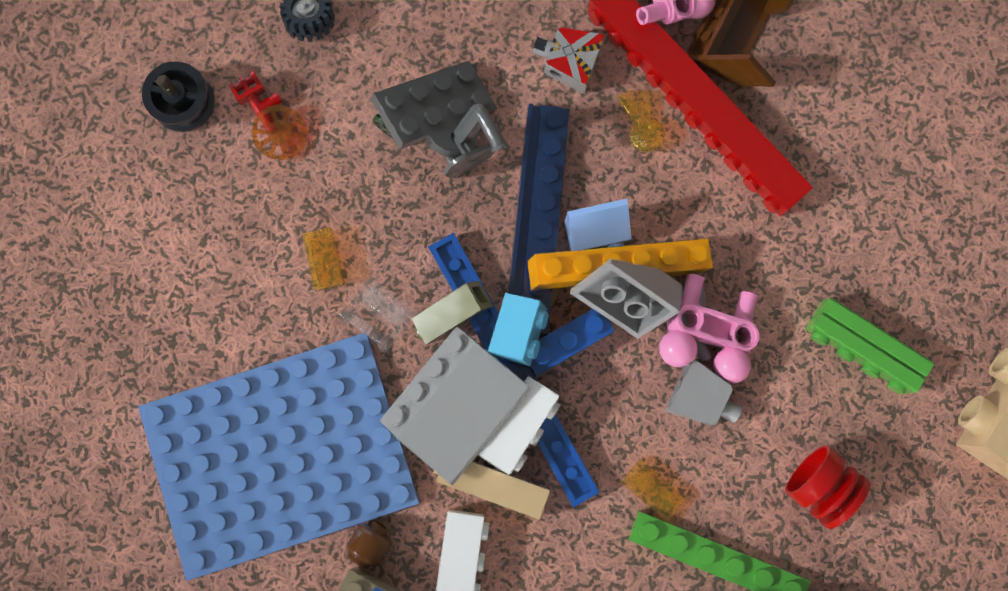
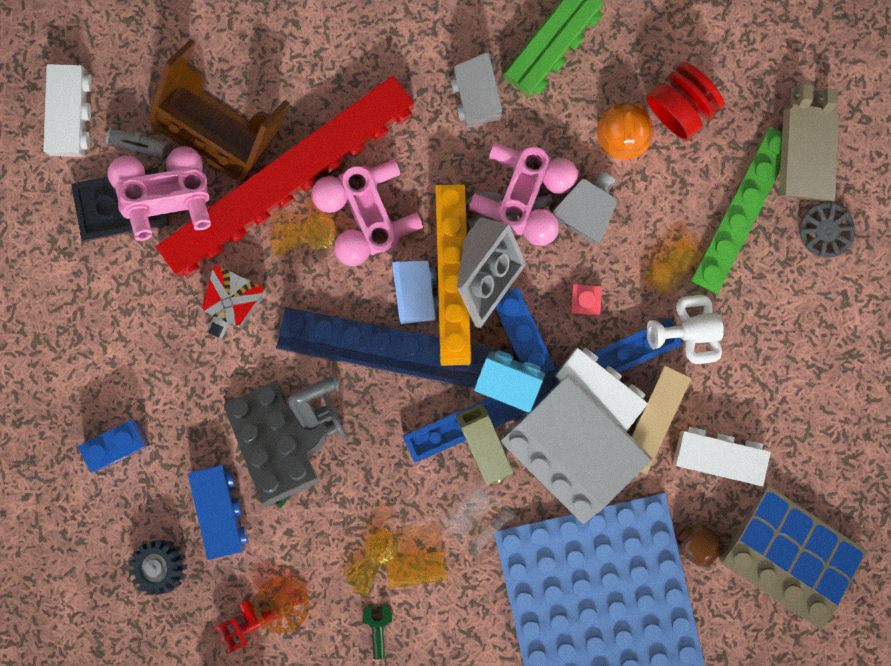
camera: 85 degrees left, 5 degrees up
none -> blue brick [187,464,249,560]
none -> bright pink piece [311,159,423,266]
none -> clear yellow piece [343,528,398,598]
none -> dark green bar [363,604,392,660]
none -> light grey slope [449,53,502,128]
none -> coral plate [570,284,602,316]
none -> orange helmet [596,103,654,160]
none -> white piece [647,295,724,364]

